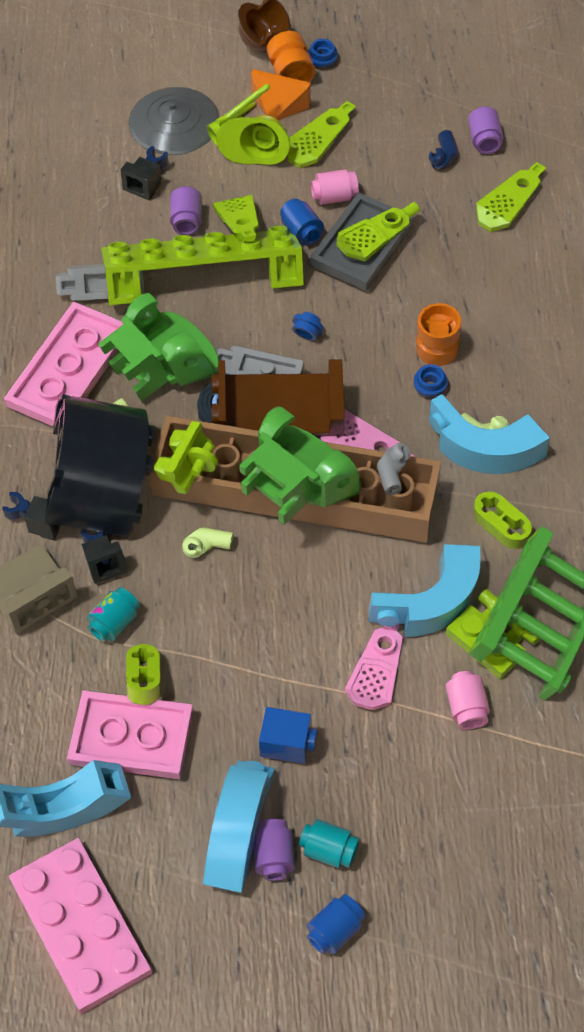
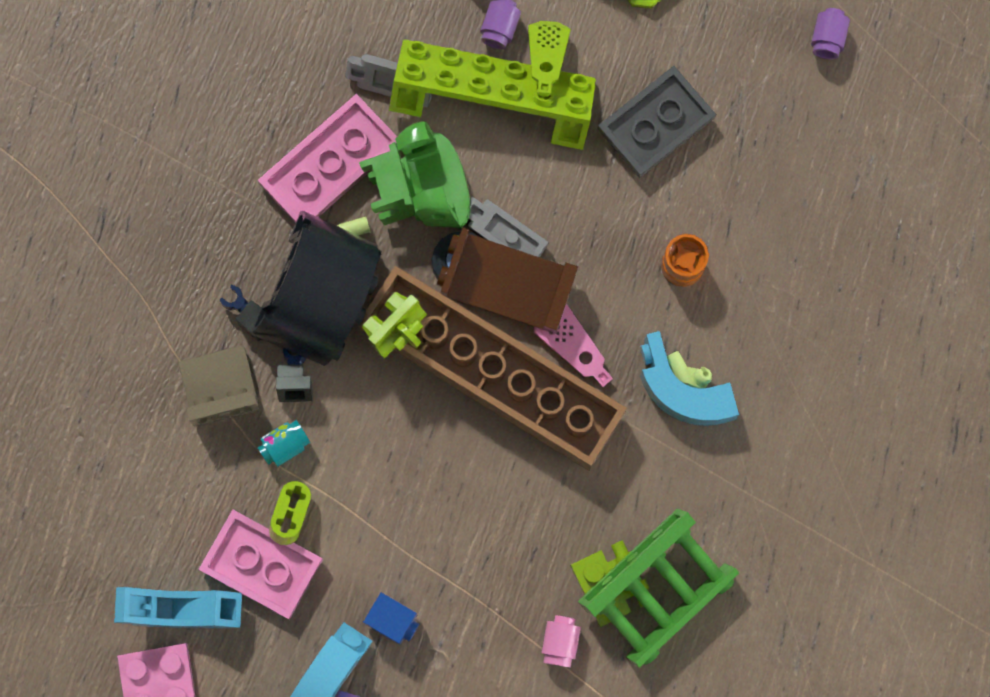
camera: 15 degrees right, 20 degrees up
yellowish green arm [182,527,234,558] -> none
bright green piece [239,406,361,525] -> none
blue brick [280,199,324,245] -> none
blue plate [292,312,325,341] -> none
bright pink brick [311,169,359,205] -> none
lime piece [337,202,420,262] -> none
bright pink piece [345,623,403,711] -> none
medium azure arch [368,544,481,637] -> none
light grey arm [377,443,411,495] -> none
blue plate [414,364,447,397] -> none
dark blue arm [429,130,458,169] -> none
lime beam [473,491,532,549] -> none
lime piece [476,162,546,232] -> none

